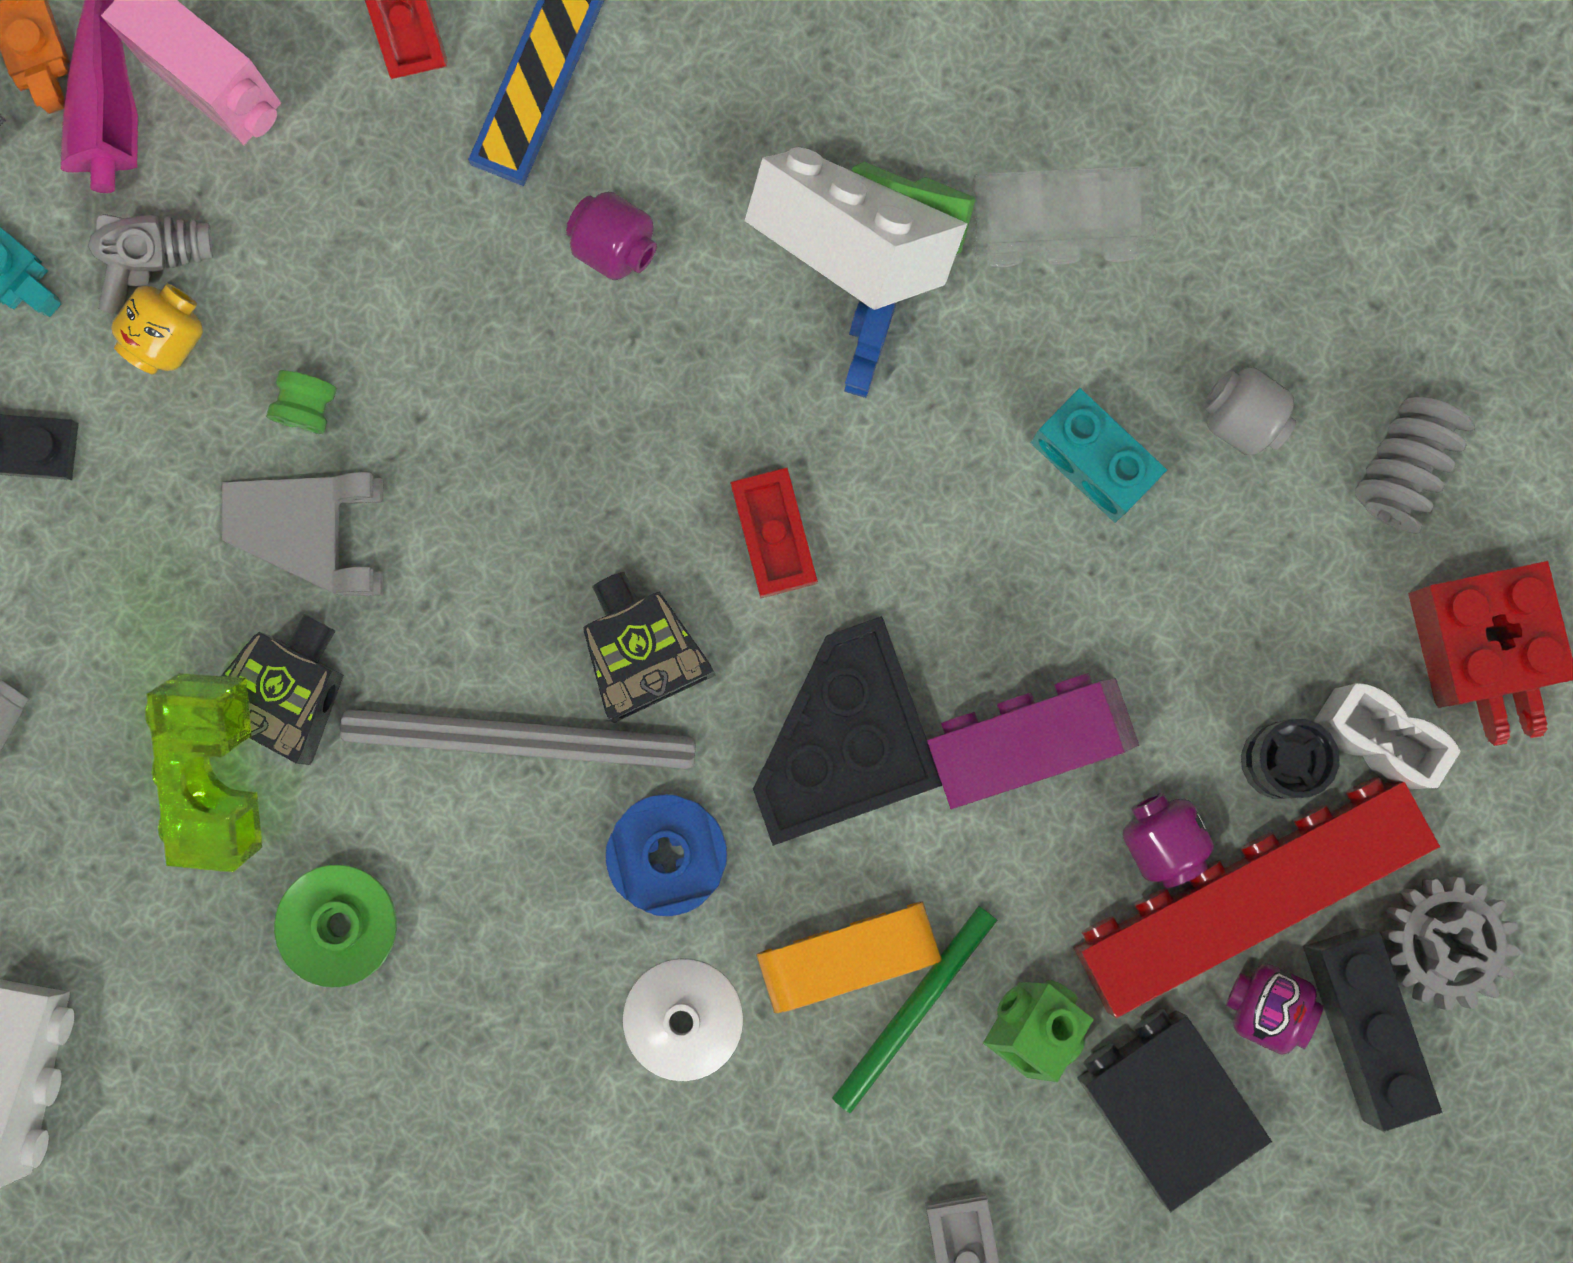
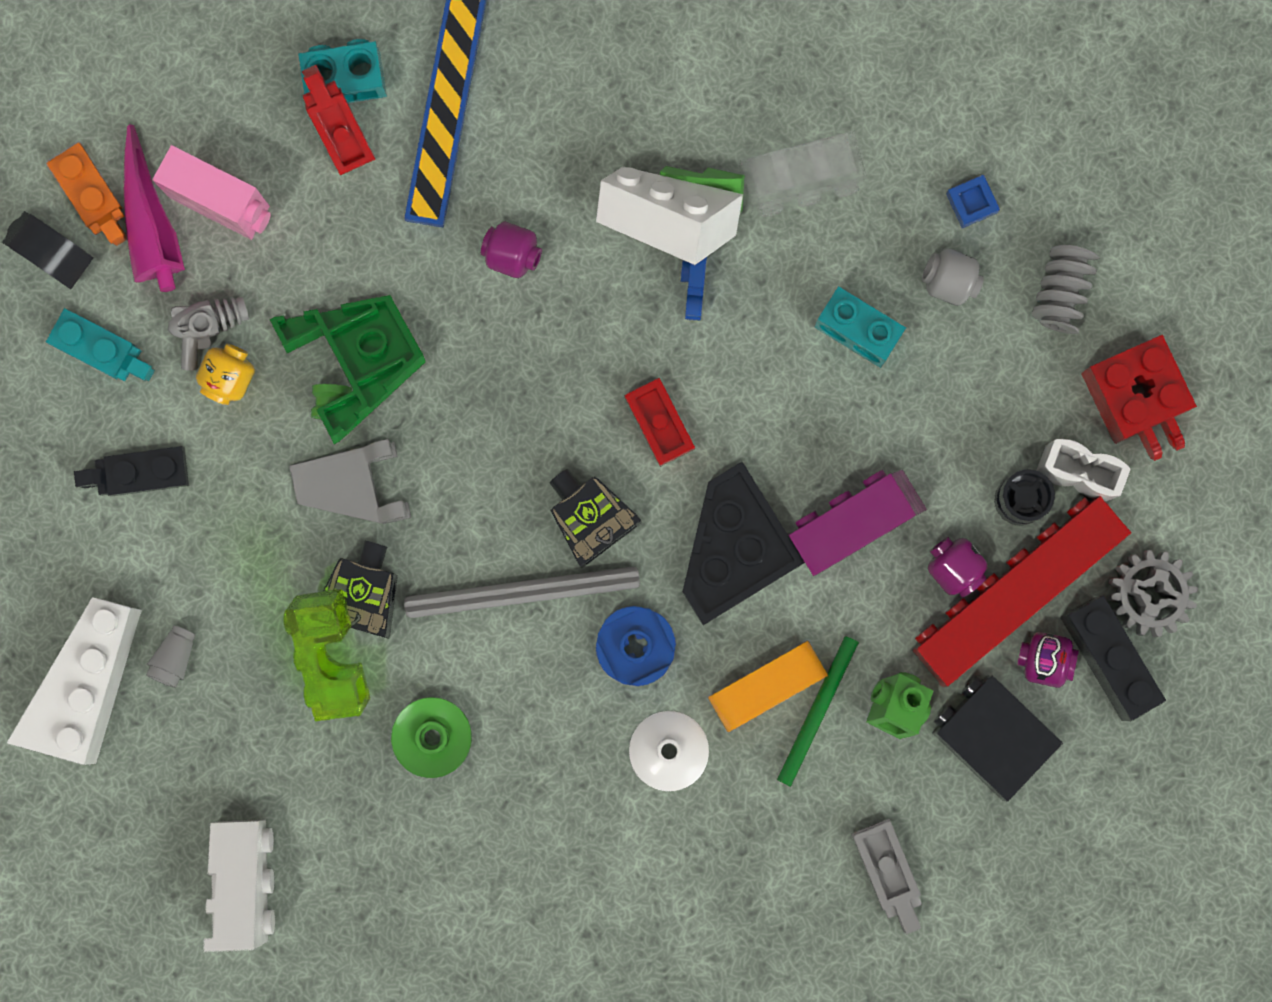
camera: 10 degrees left, 0 degrees up
none -> green wing [269,295,426,444]
none -> blue plate [946,175,1000,229]

